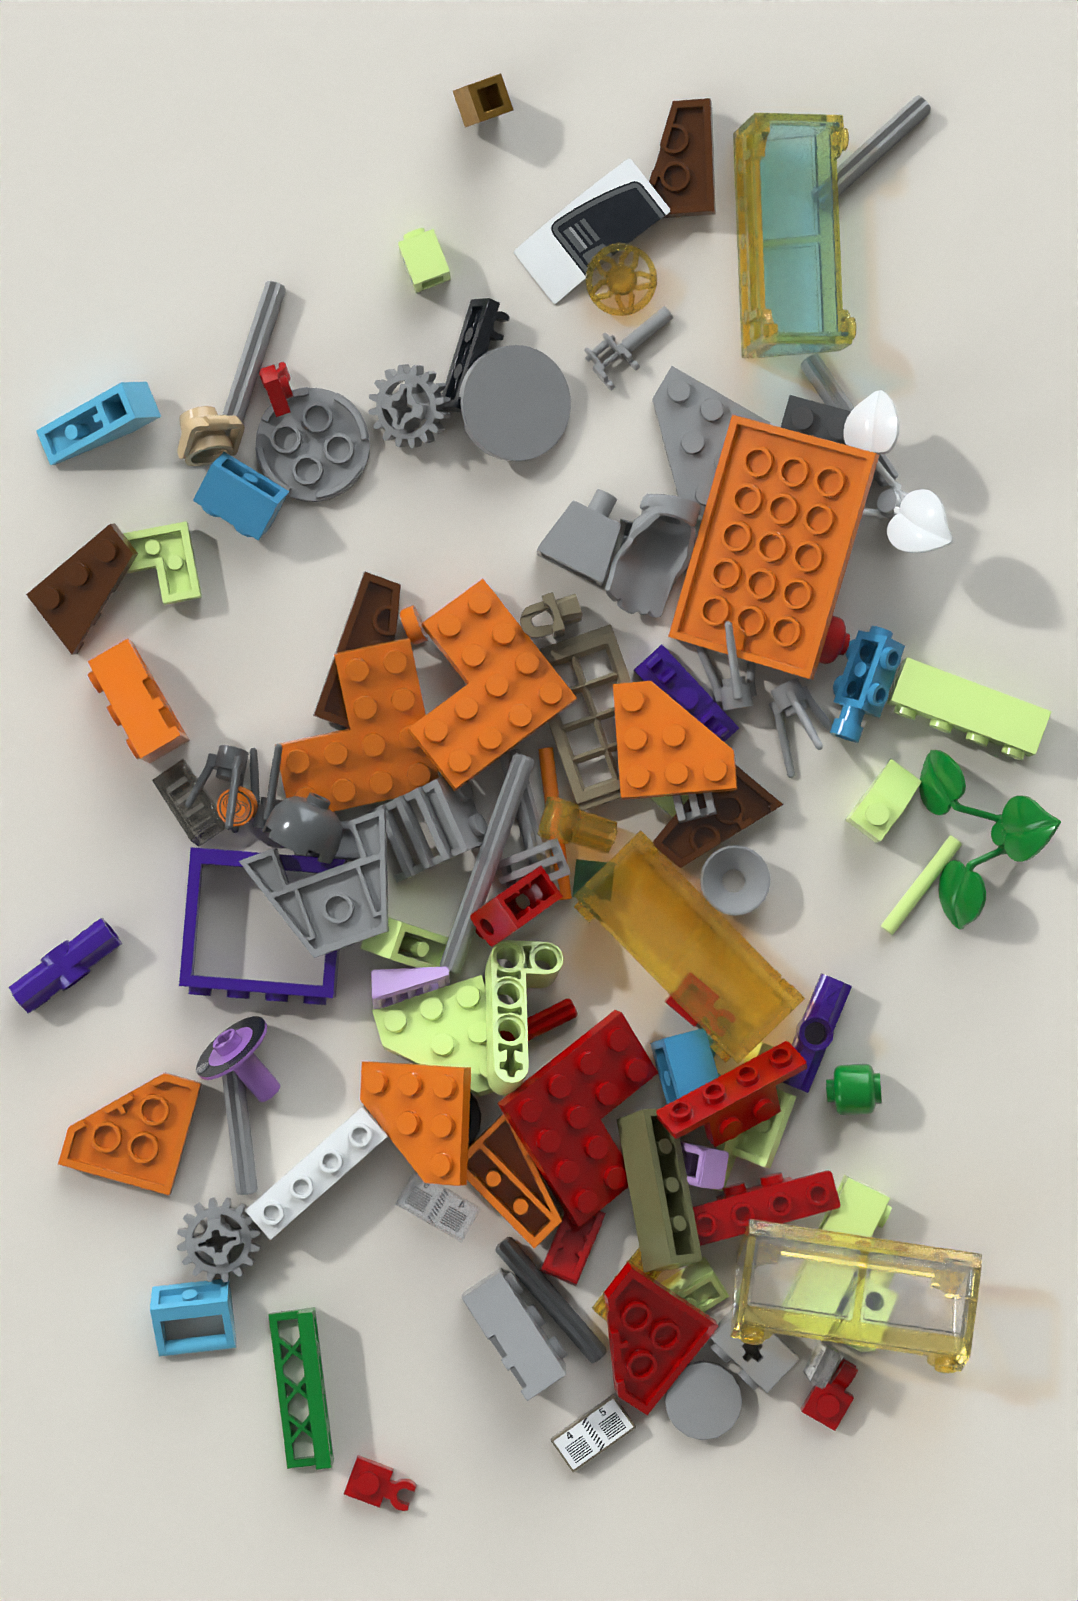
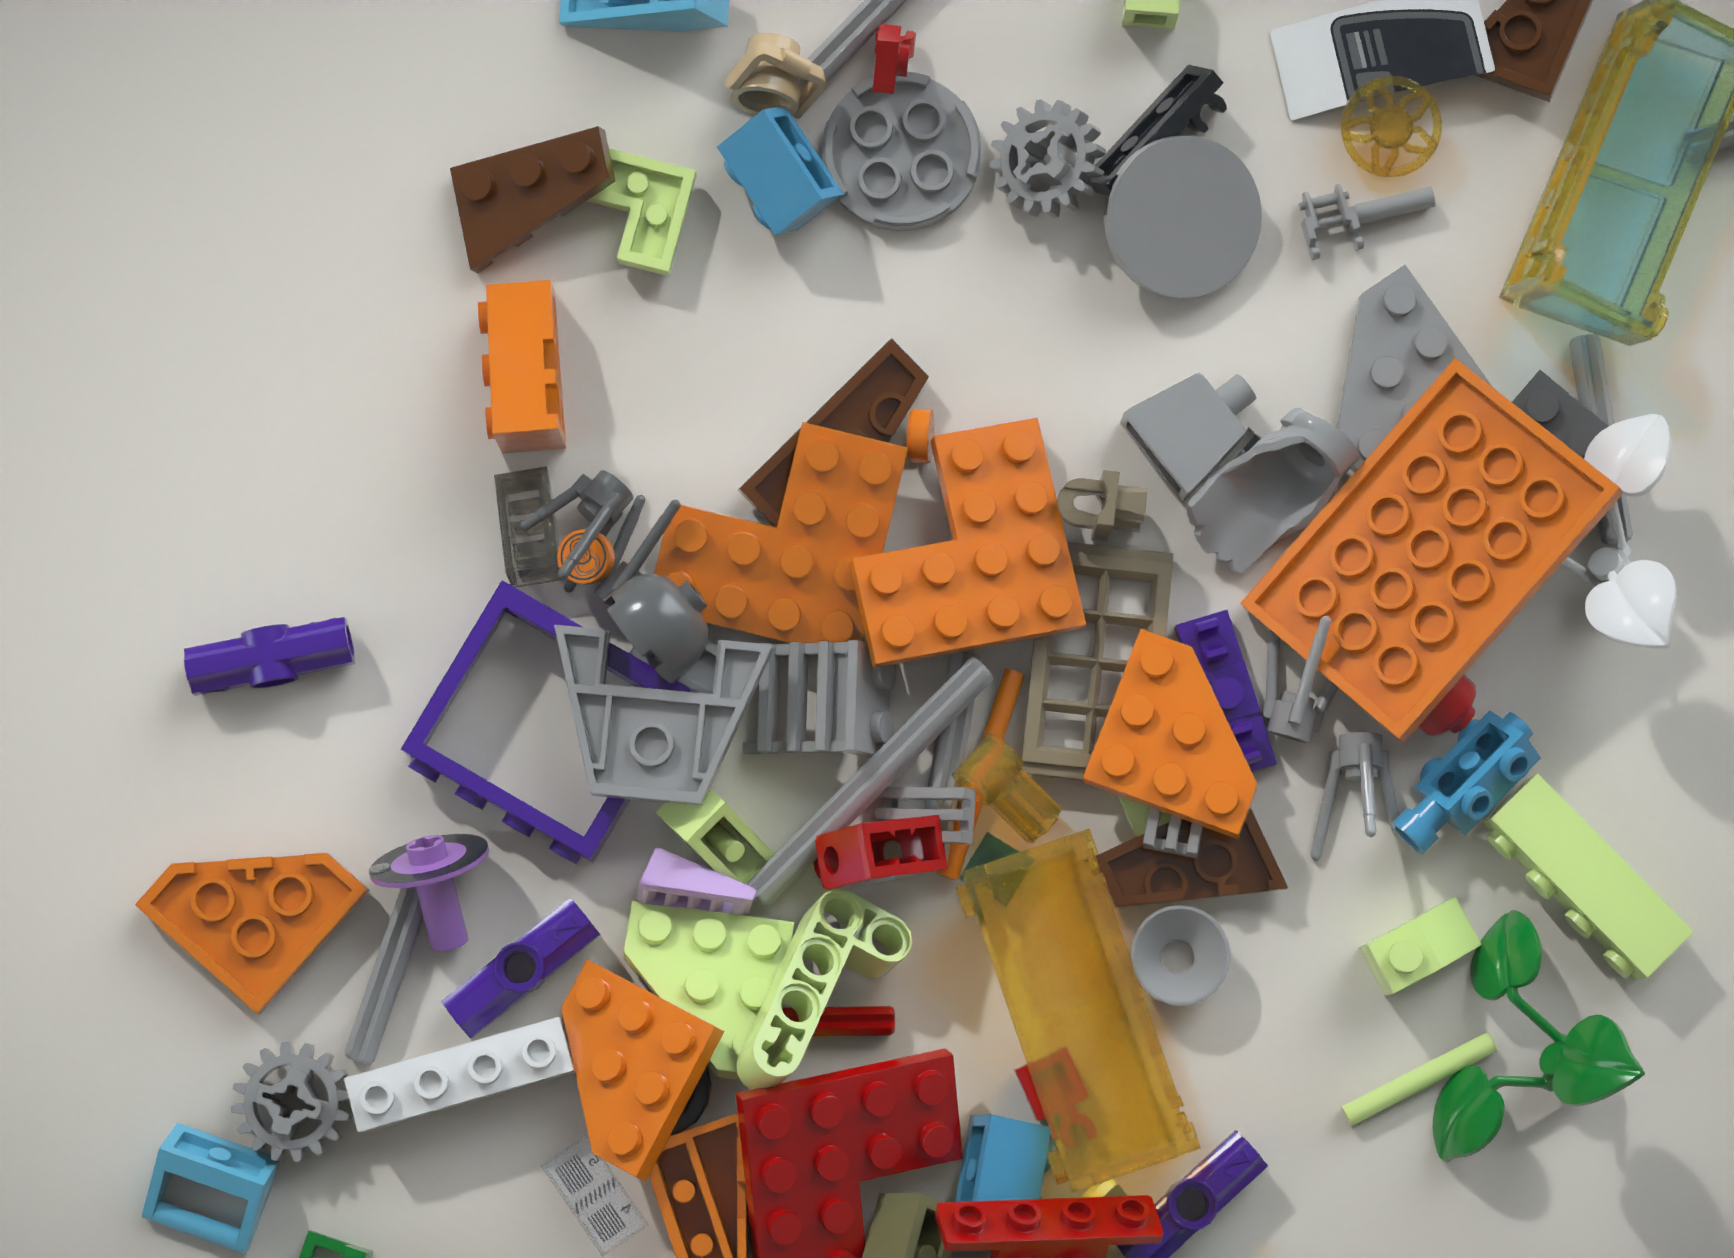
camera: 25 degrees right, 5 degrees down
none -> dark purple piece [441,897,601,1039]

